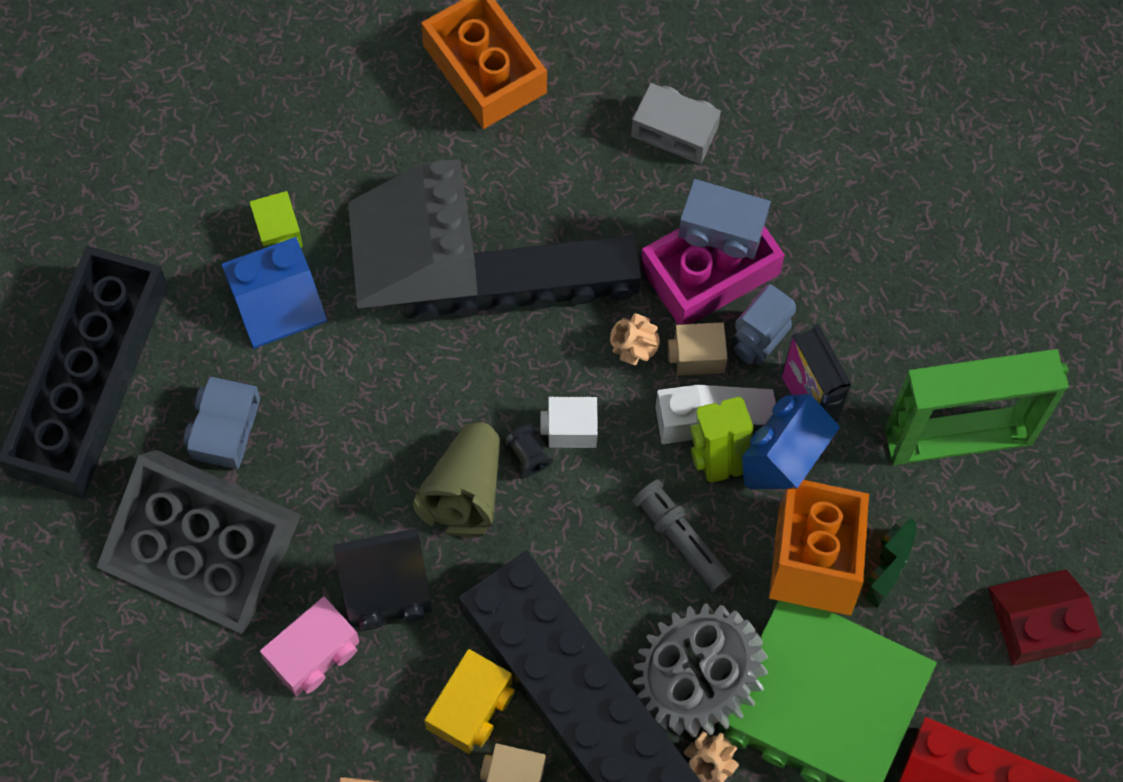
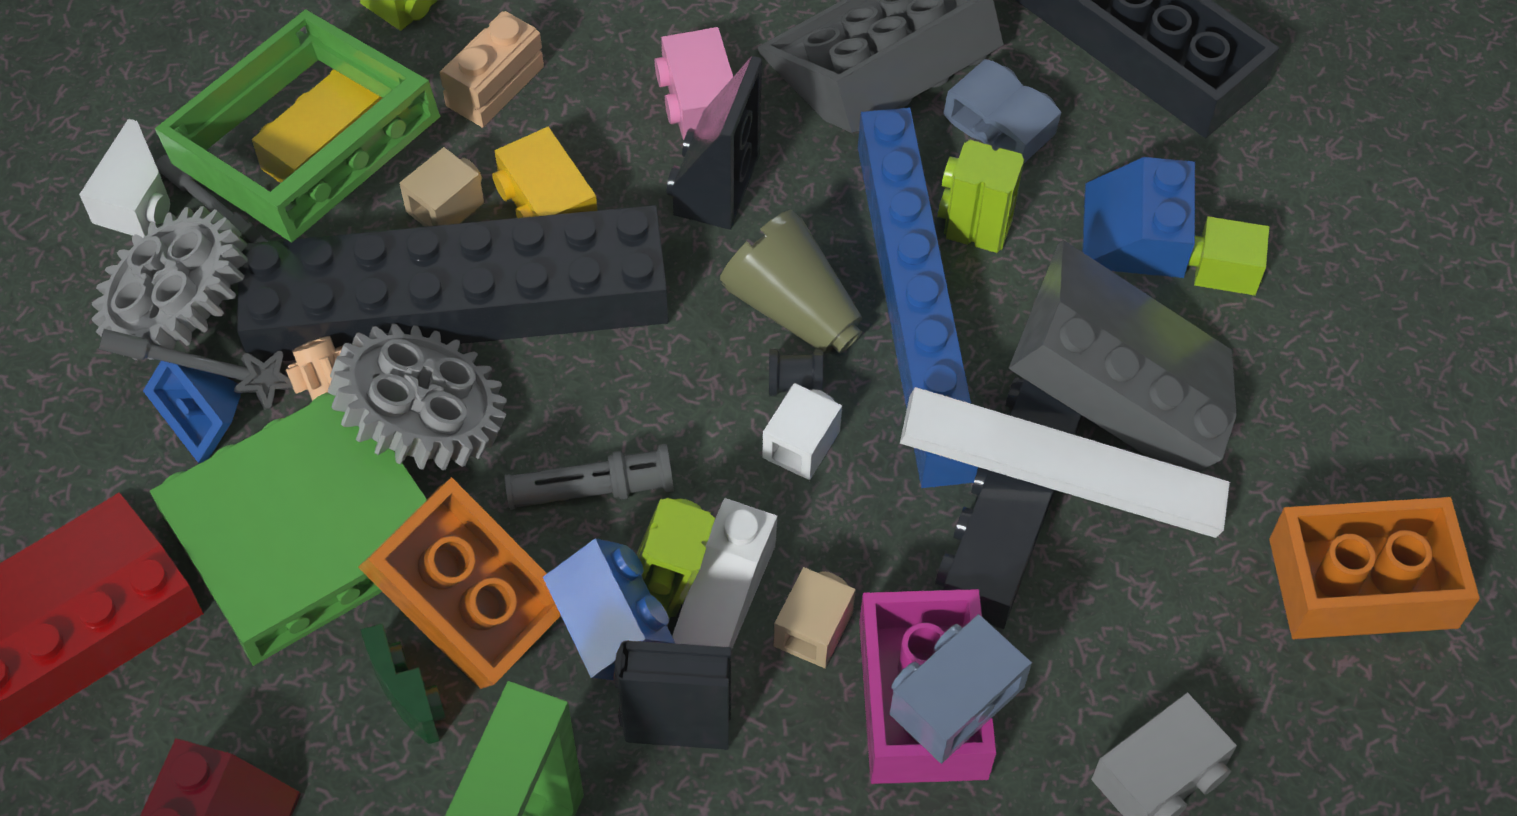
camera: 120 degrees right, 10 degrees down
light nougat gear [610,313,660,365] -> none
sand blue brick [732,284,796,365] -> none
none -> blue brick [858,108,978,488]
none -> white tile [900,387,1230,538]
none -> lime brick [937,140,1024,253]

